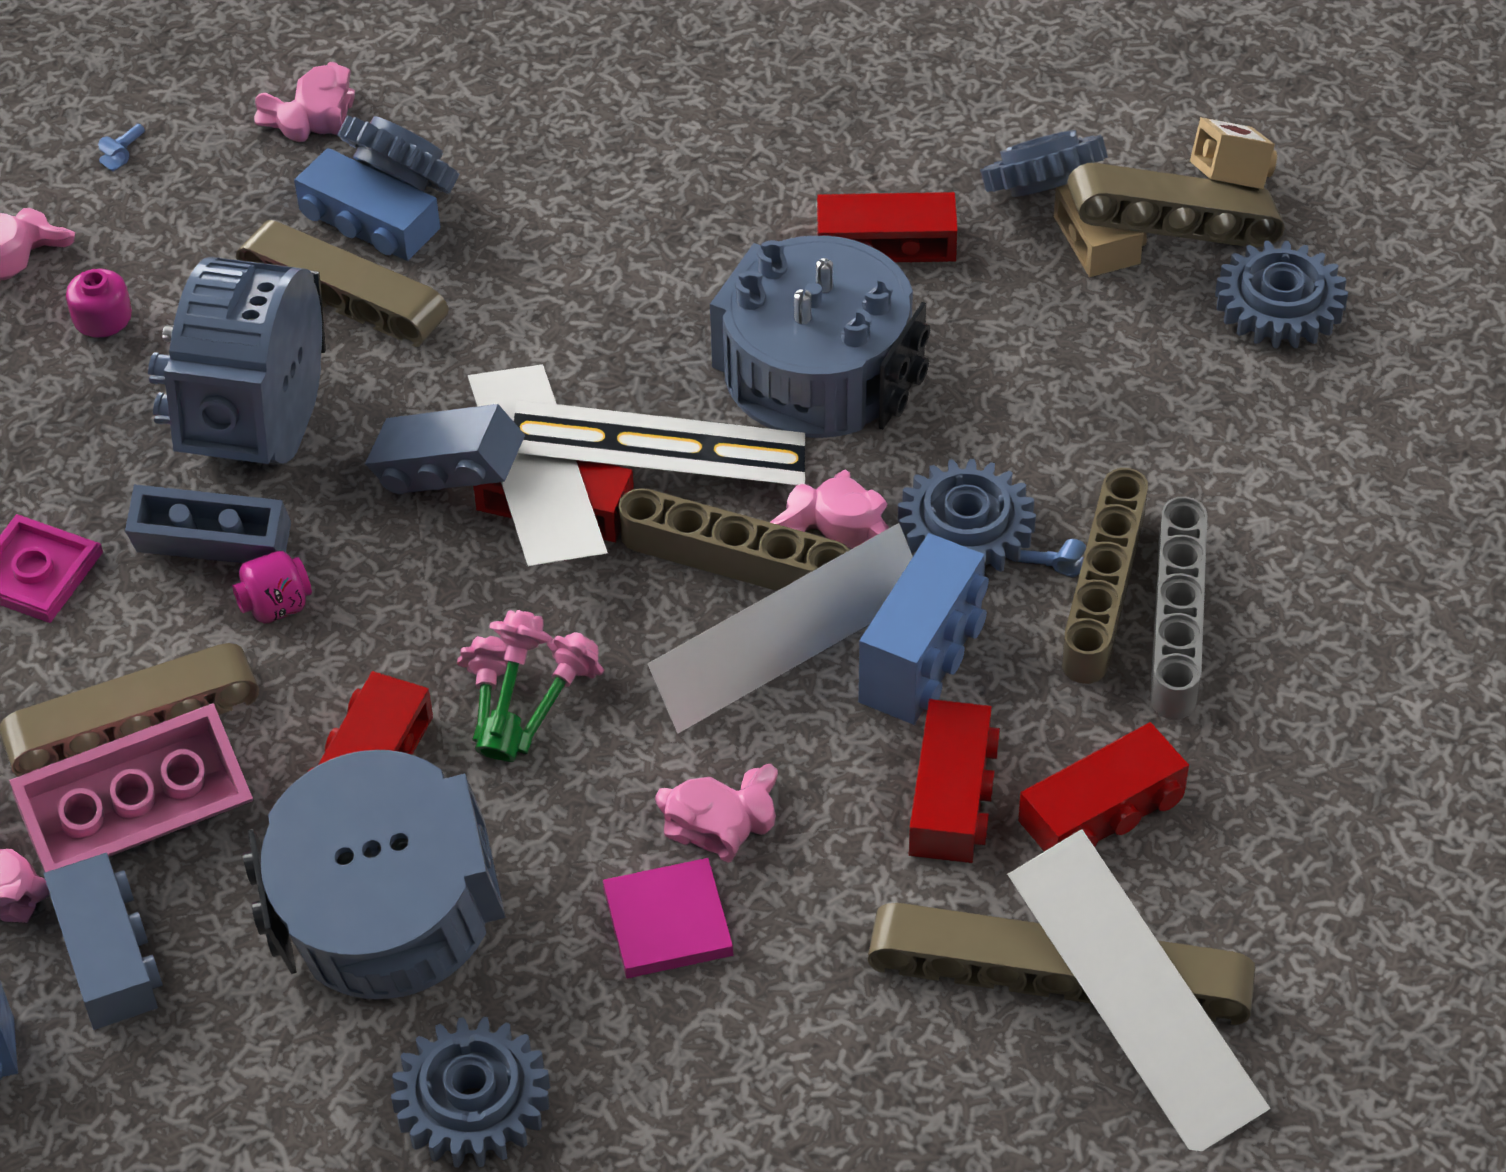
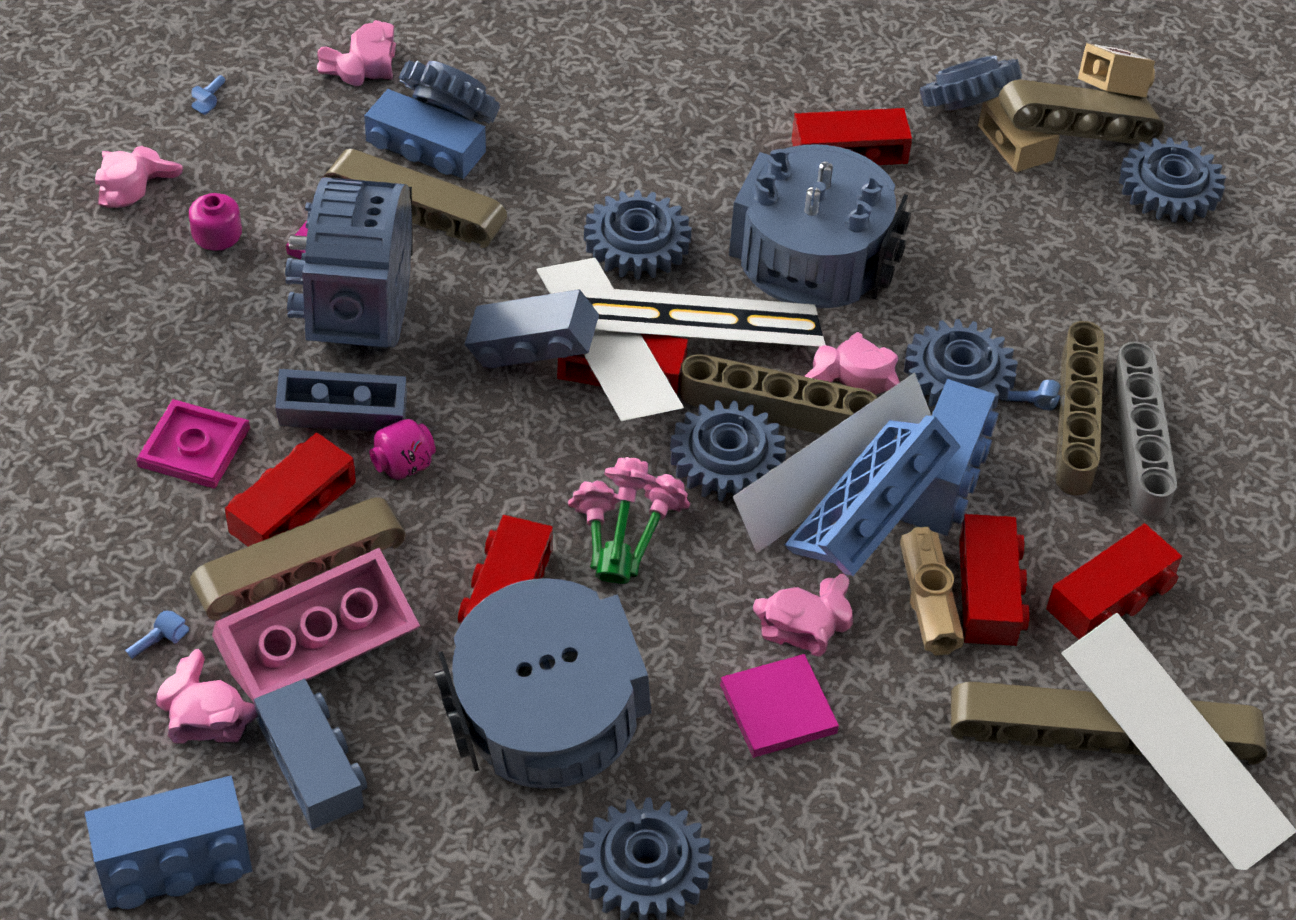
camera: 10 degrees left, 0 degrees up
none -> red brick [225,432,356,546]
none -> sand blue gear [584,190,692,279]
none -> sand blue gear [670,400,786,501]
none -> medium blue fence [784,415,961,576]
none -> tan piece [900,527,964,656]

